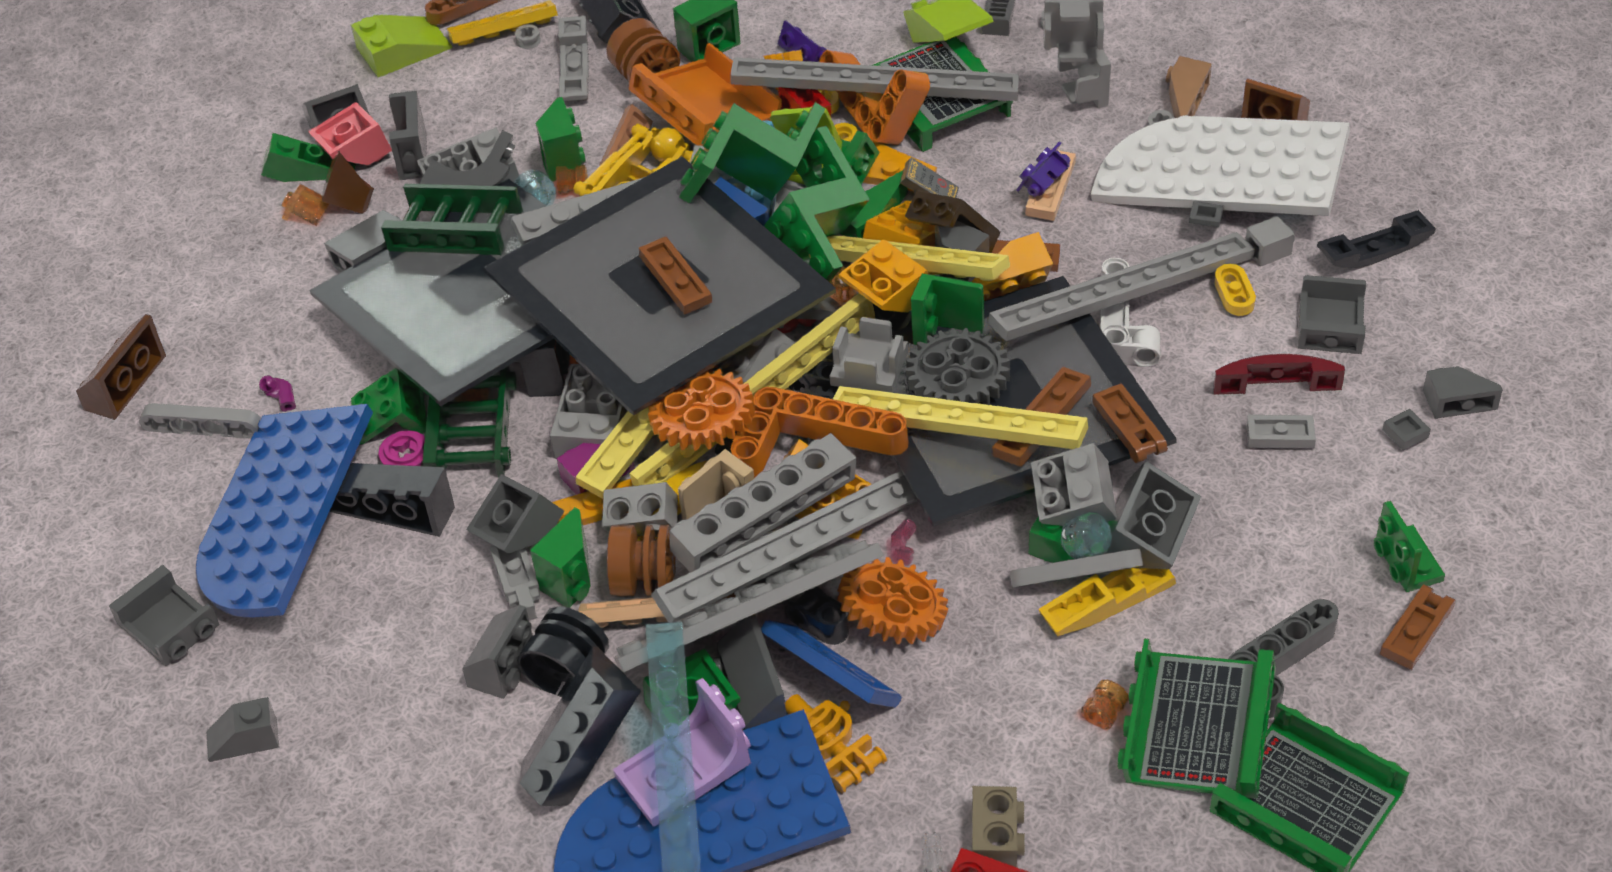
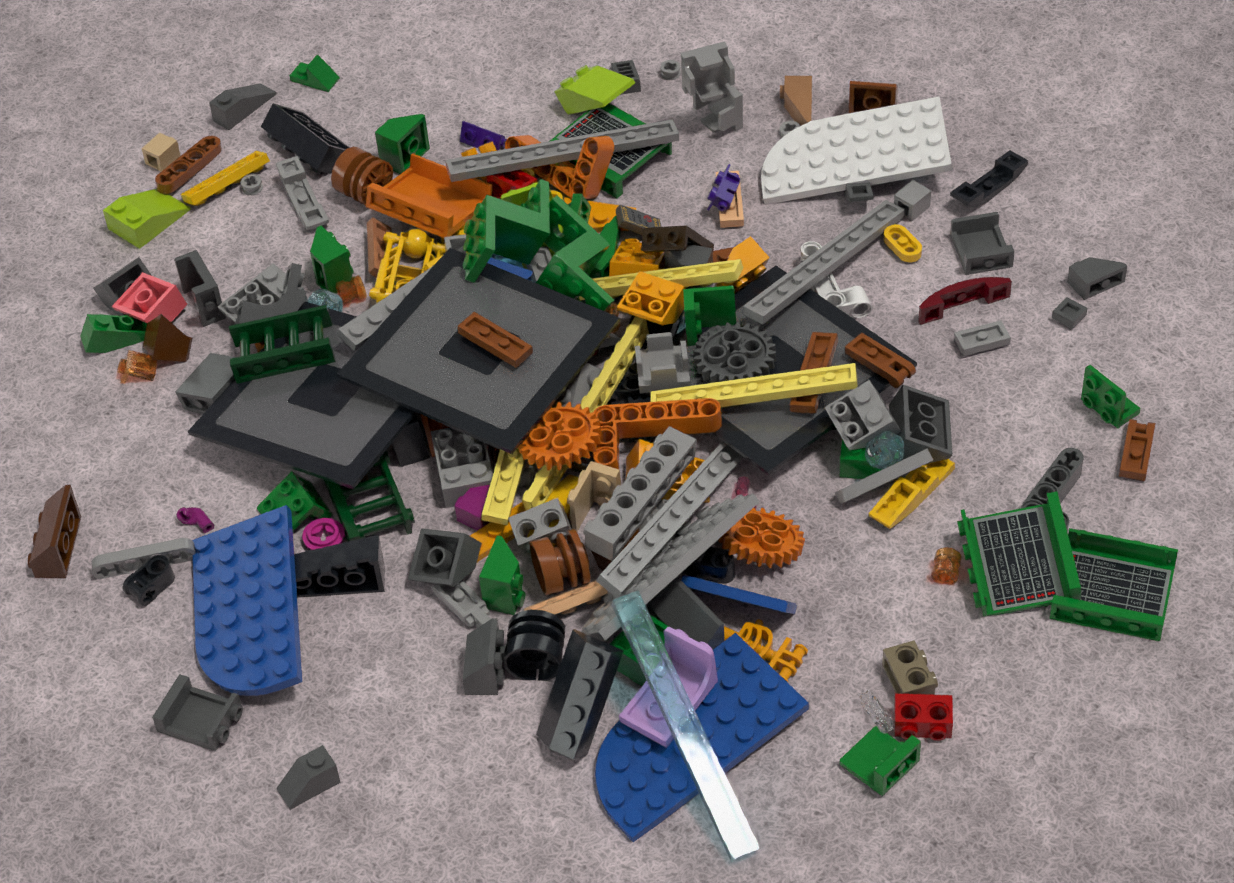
camera: 20 degrees left, 0 degrees up
none -> black piece [122,555,175,606]

